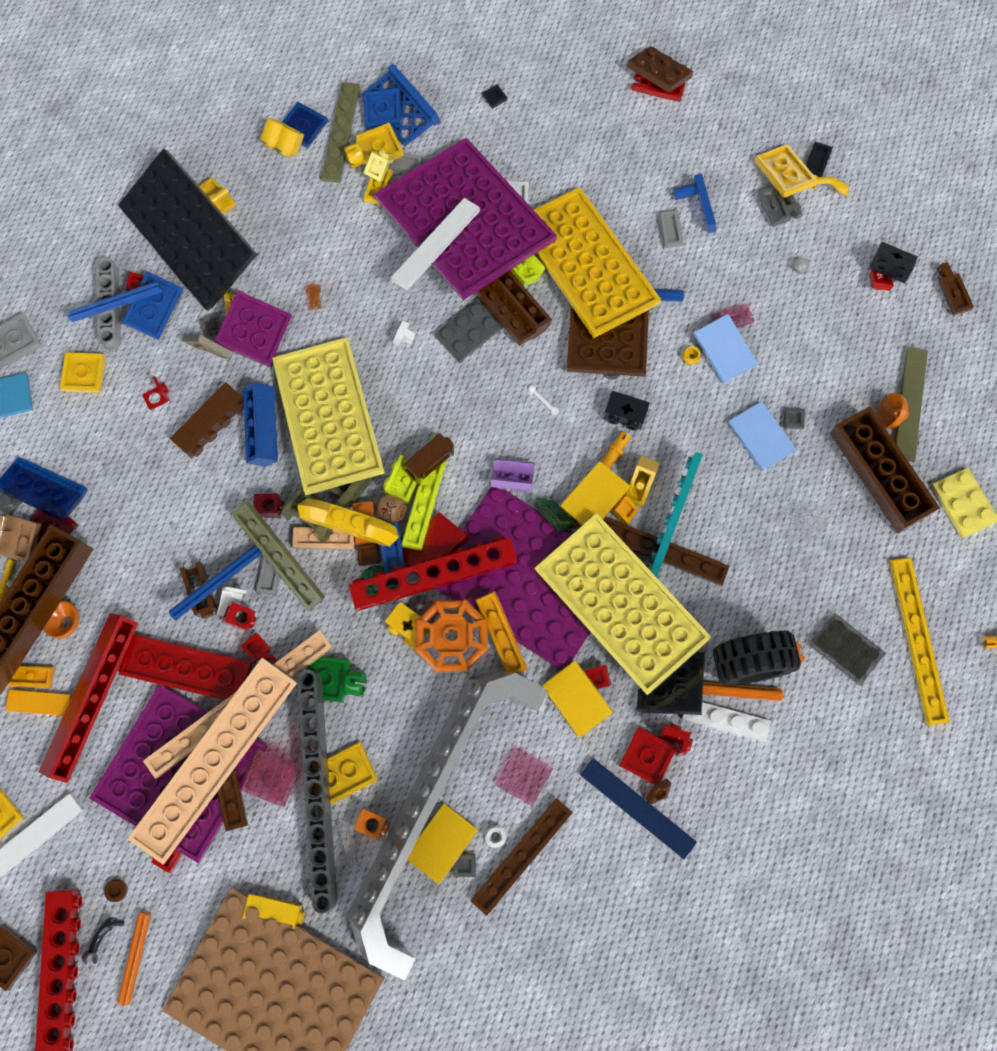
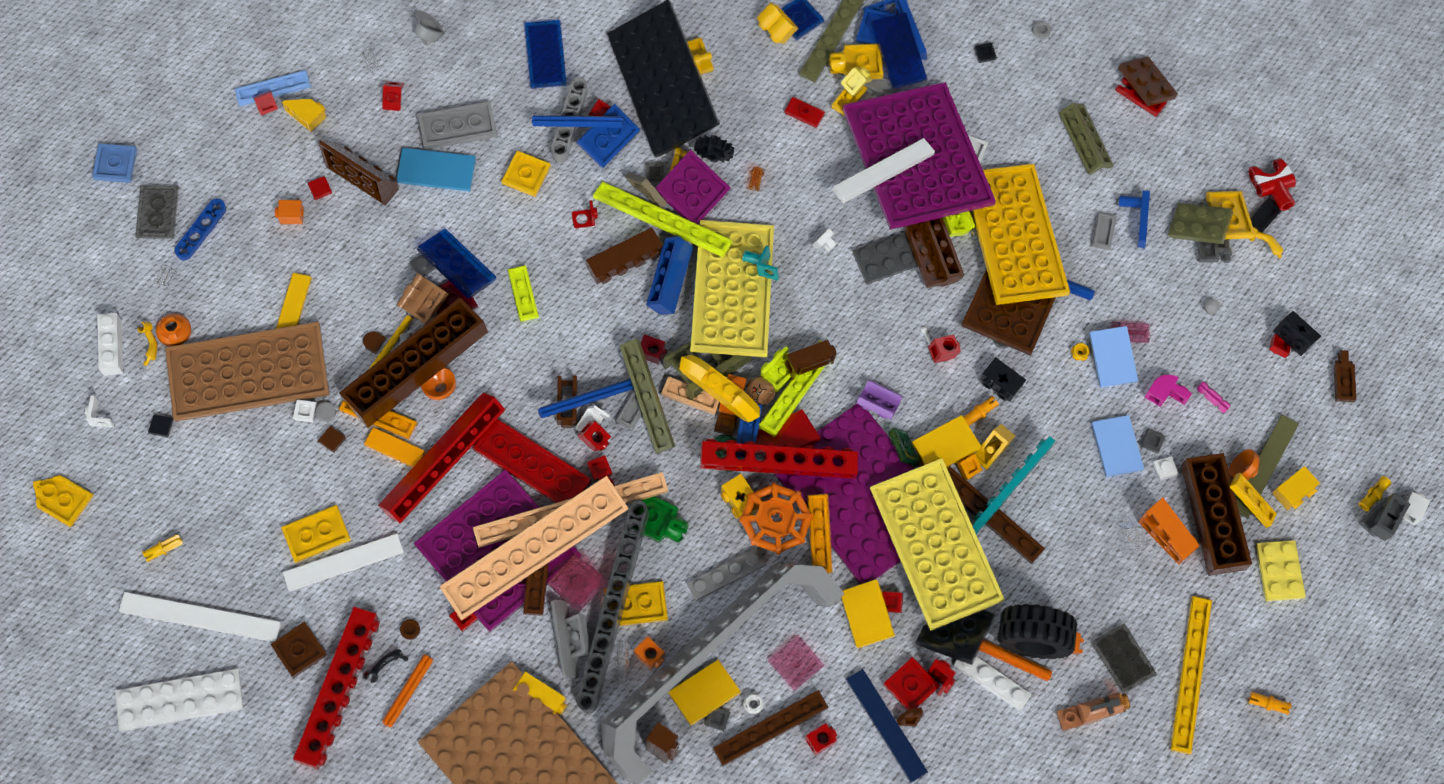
camera: 10 degrees right, 5 degrees down
none -> neon yellow tile [508,265,539,322]
none -> clear blue tile [524,20,567,89]
none -> light grey bracket [551,599,590,679]
none -> neon yellow tile [593,181,732,257]
none -> reddish brown brick [646,722,679,764]
none -> light grey plate [687,548,766,601]
none -> black gear [694,135,735,163]
none -> teal bracket [742,246,779,281]
none -> red plate [784,97,825,128]
none -> red brick [805,723,838,756]
none -> clear blue tile [871,12,927,89]
none -> red brick [928,334,961,364]
none -> light grey tile [1032,21,1051,39]
none -> nougat plate [1056,692,1130,731]
none -> olive fence [1059,103,1114,174]
none -> orange wedge [1138,497,1200,565]
none -> dark pink brick [1144,375,1192,407]
none -> white plate [1153,456,1178,480]
none -> olive plate [1168,203,1233,244]
none -> dark pink axle [1197,382,1231,413]
none -> yellow tile [1230,473,1277,528]
none -> red connector [1249,158,1296,211]
none -> yellow brick [1272,466,1320,511]

